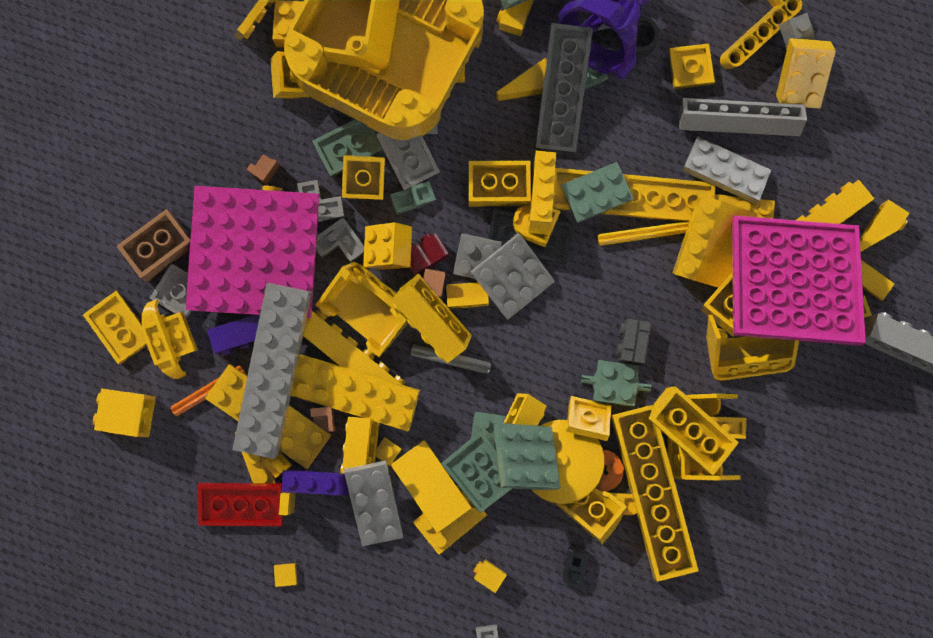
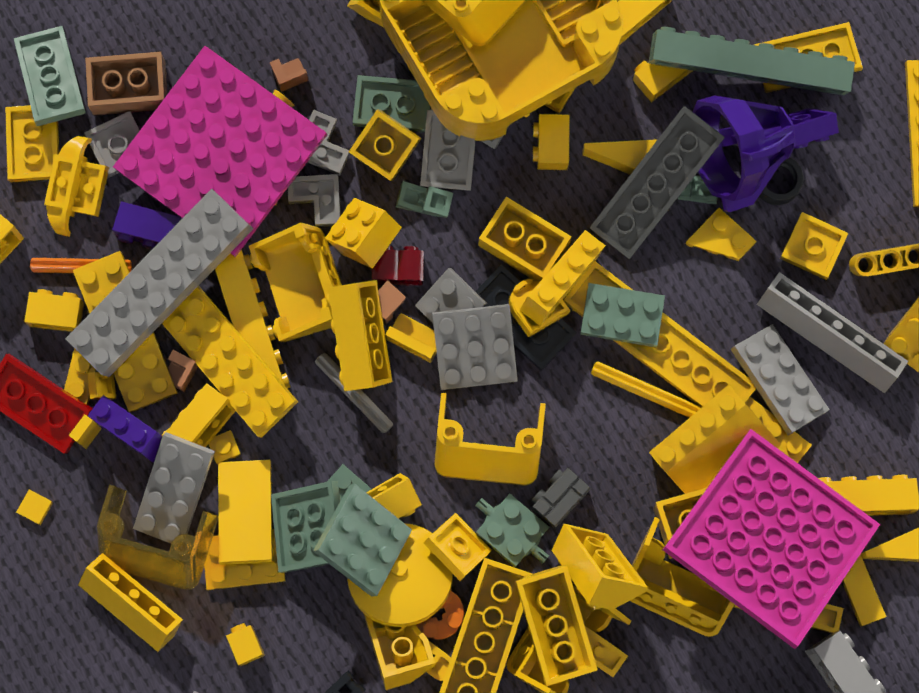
camera: 30 degrees right, 5 degrees down
none -> sand green plate [14,26,86,127]
none -> yellow brick [24,289,84,332]
none -> yellow brick [78,553,183,652]
none -> clear yellow windscreen [97,485,218,590]
none -> yellow windscreen [434,393,546,485]
none -> yellow brick [533,114,569,170]
none -> yellow slope [551,524,648,610]
none -> yellow wing [685,208,757,261]

